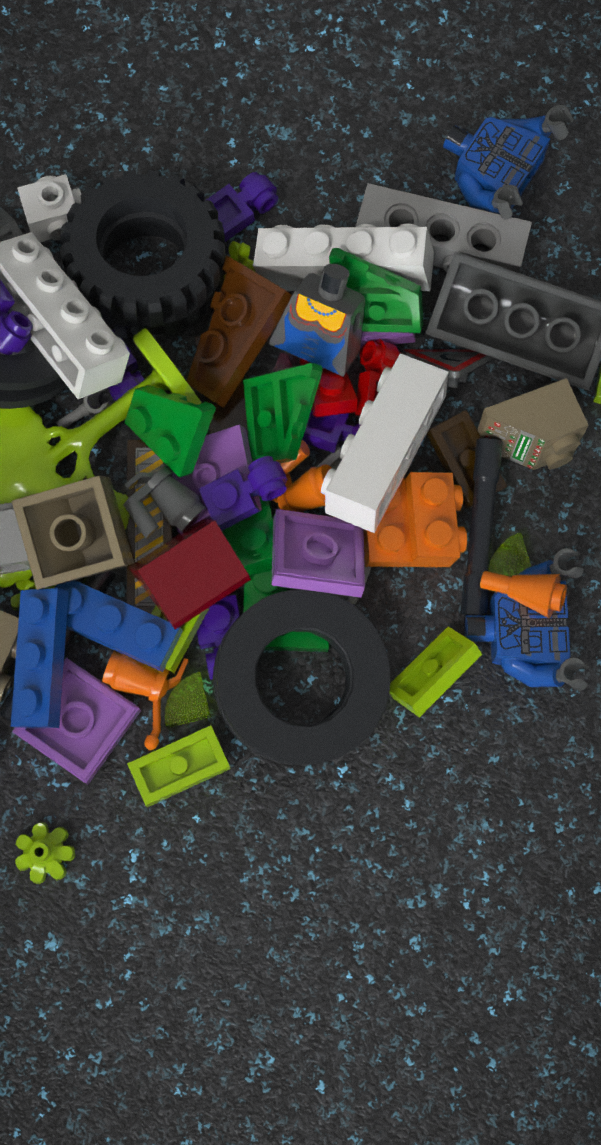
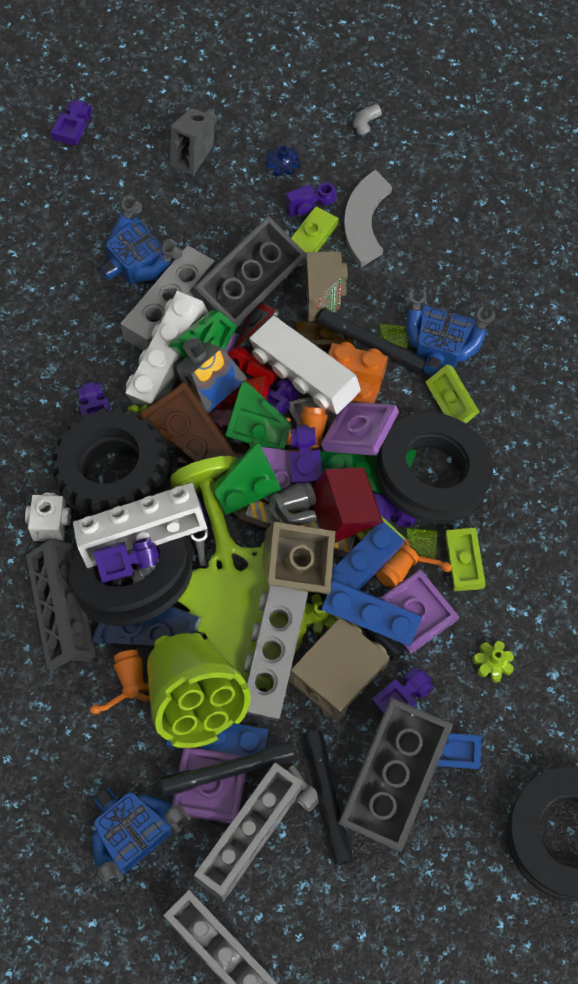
camera: 70 degrees left, 10 degrees down
orange cone [480,571,567,618] -> none

